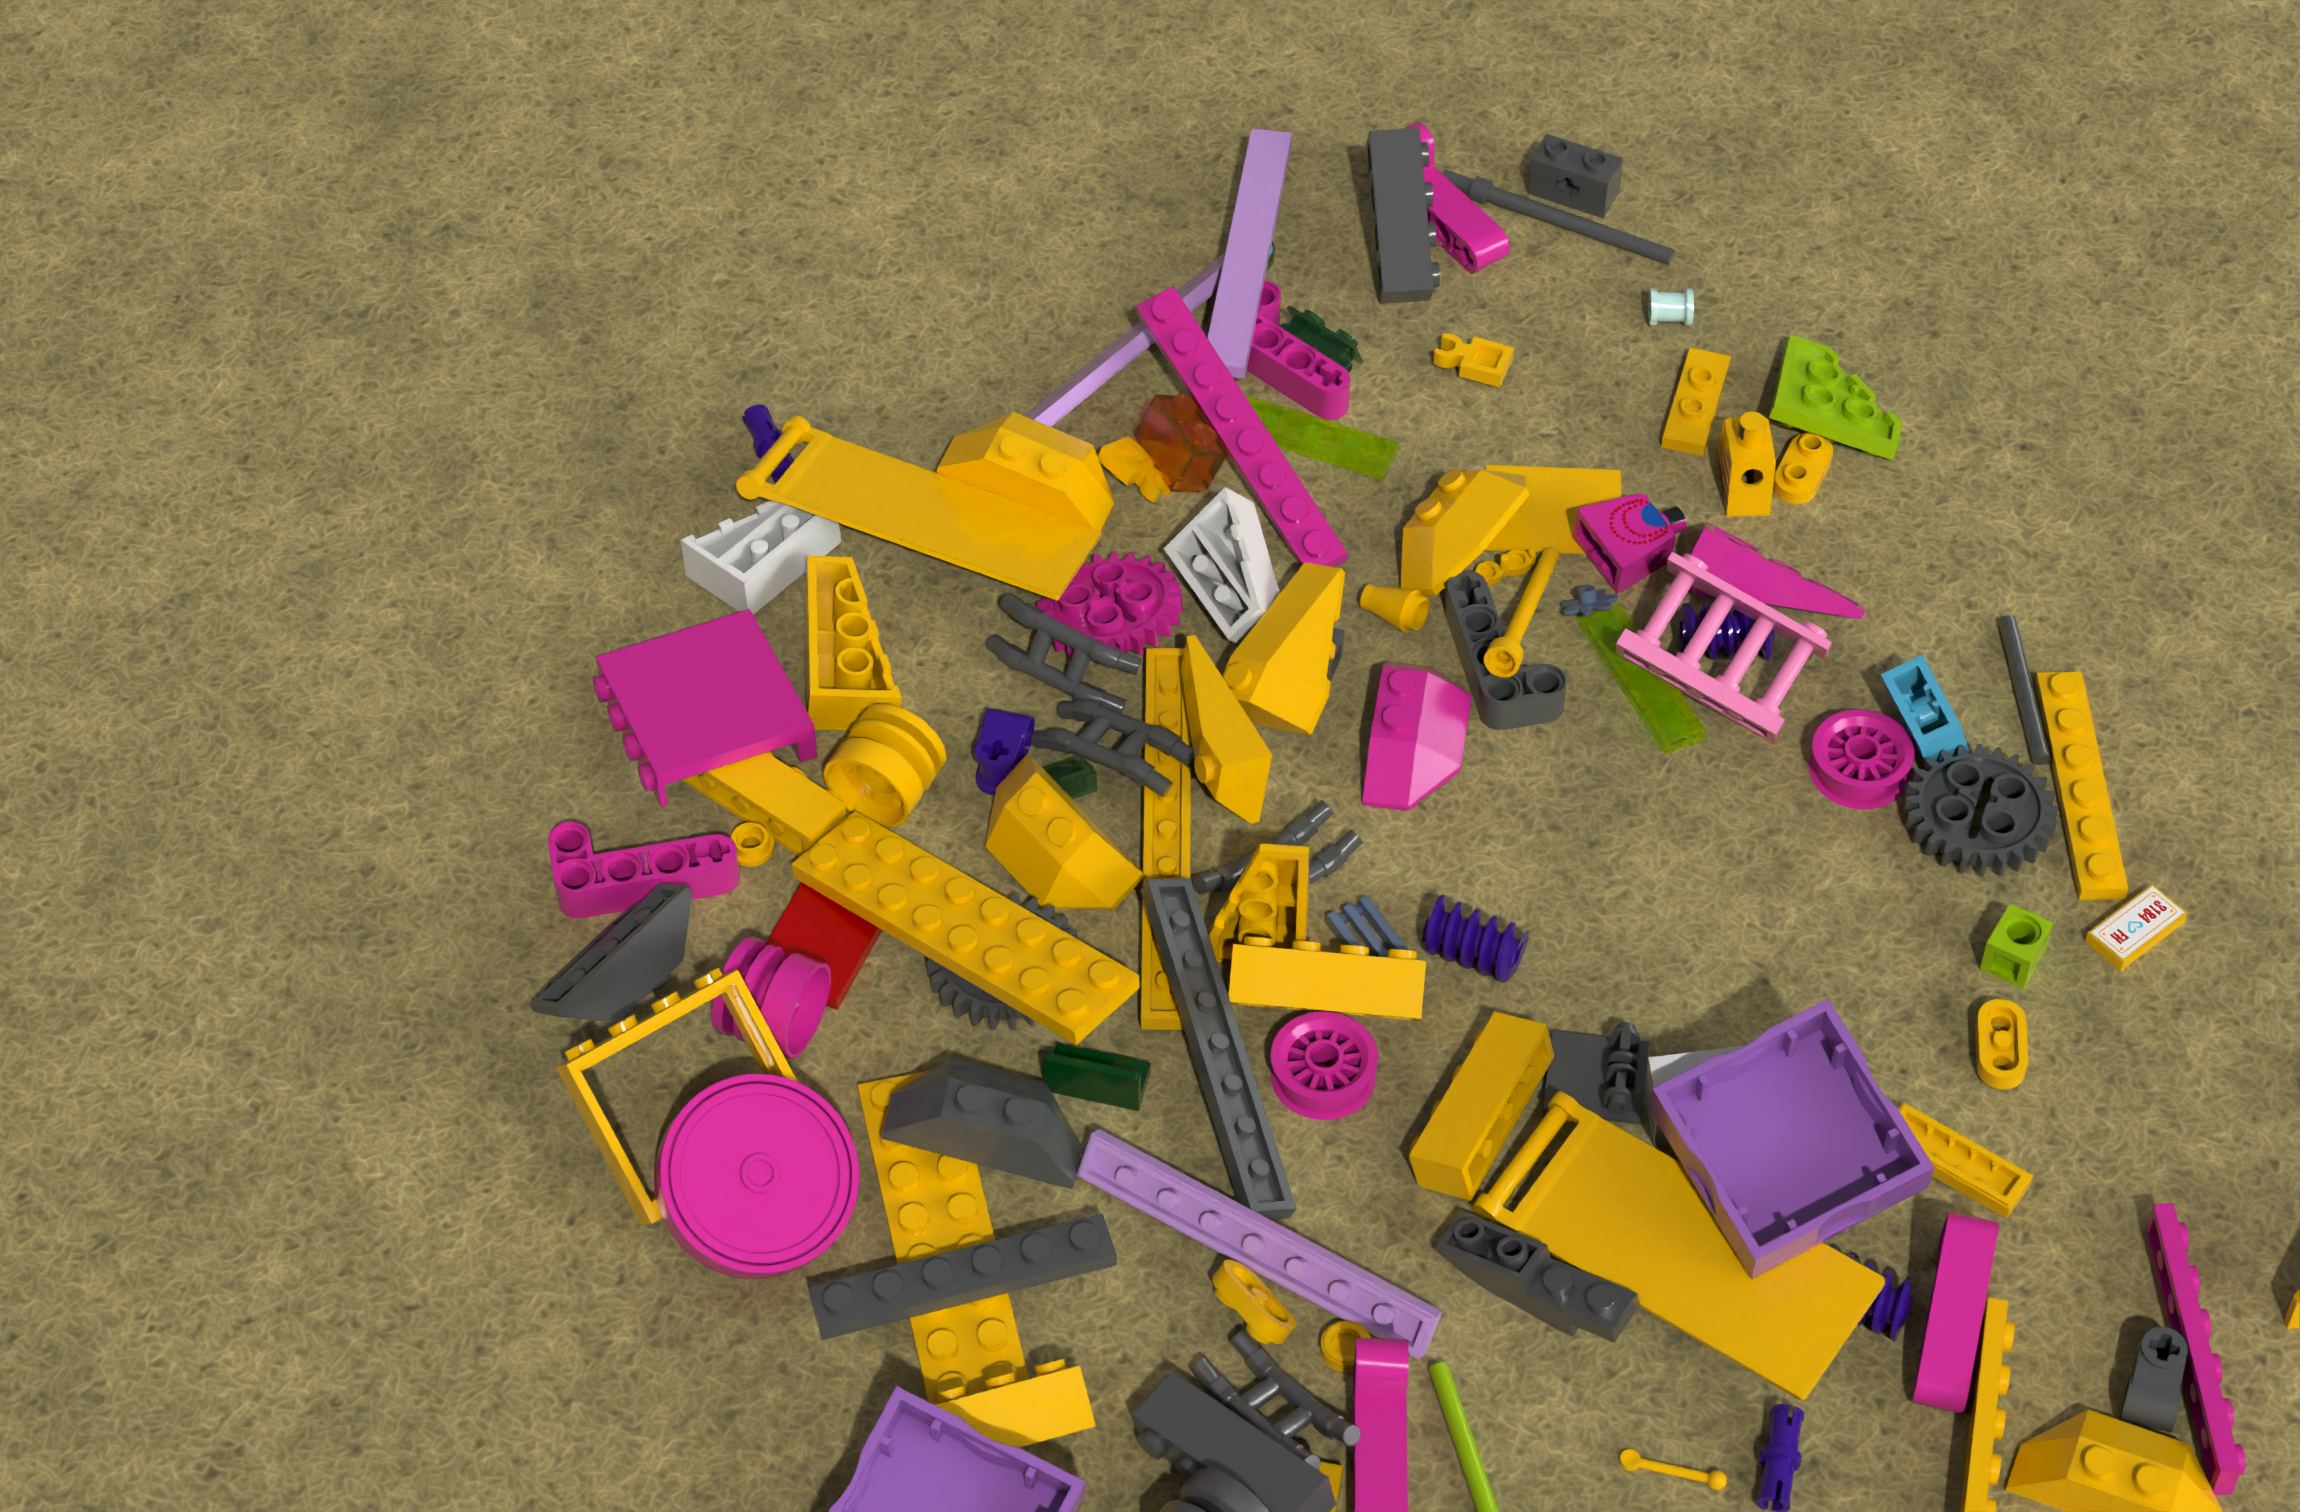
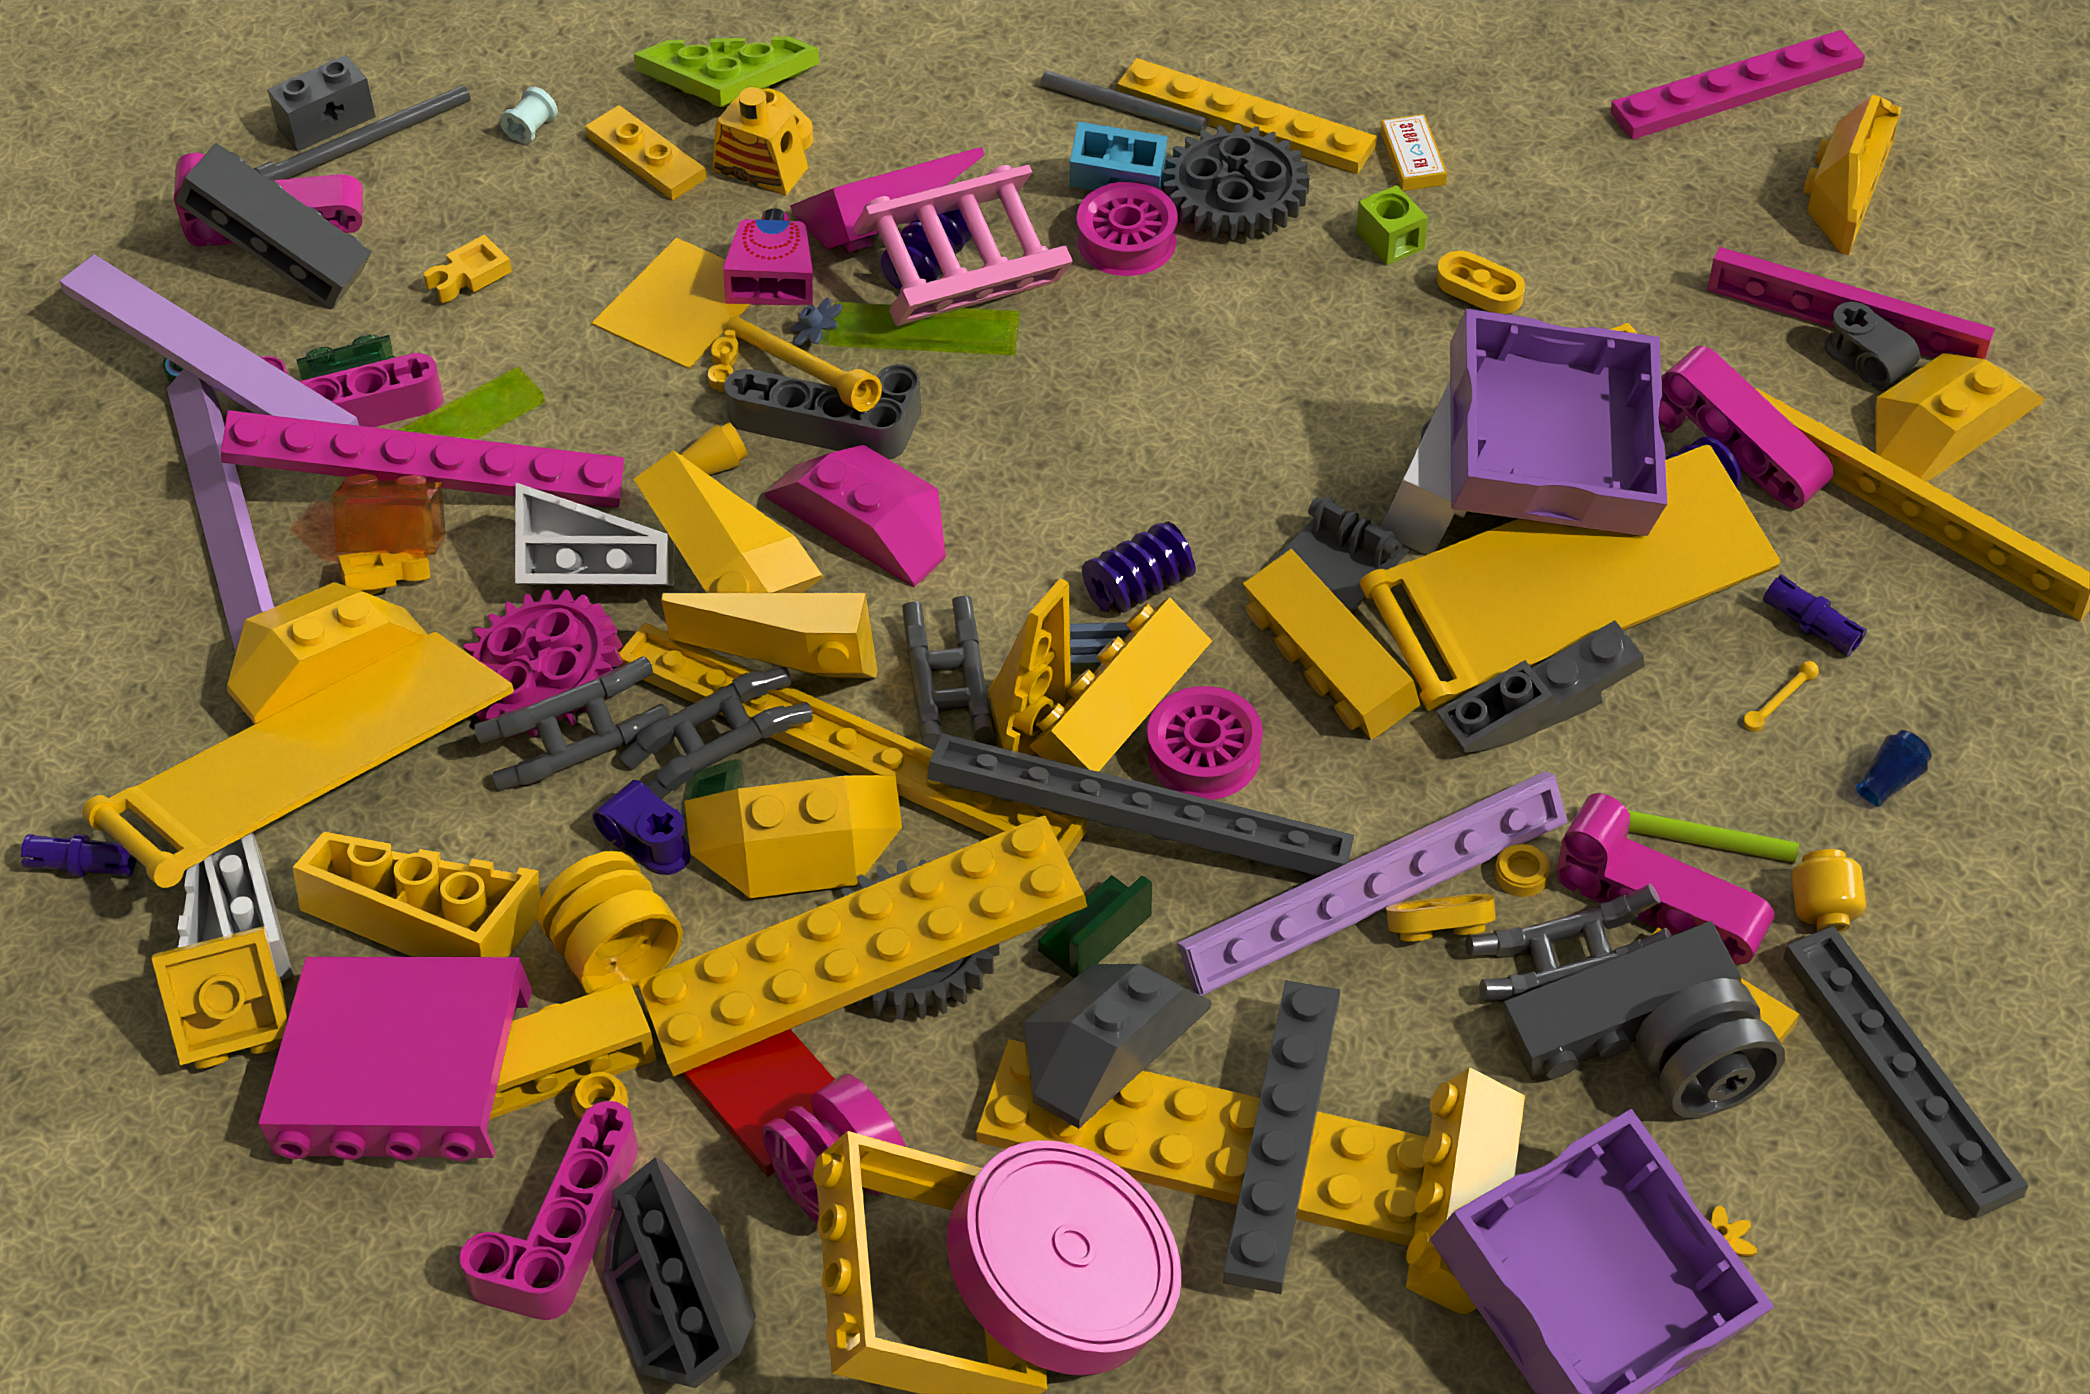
camera: 60 degrees left, 0 degrees up
yellow wedge [1401,469,1530,596] -> none
none -> yellow plate [151,926,289,1069]

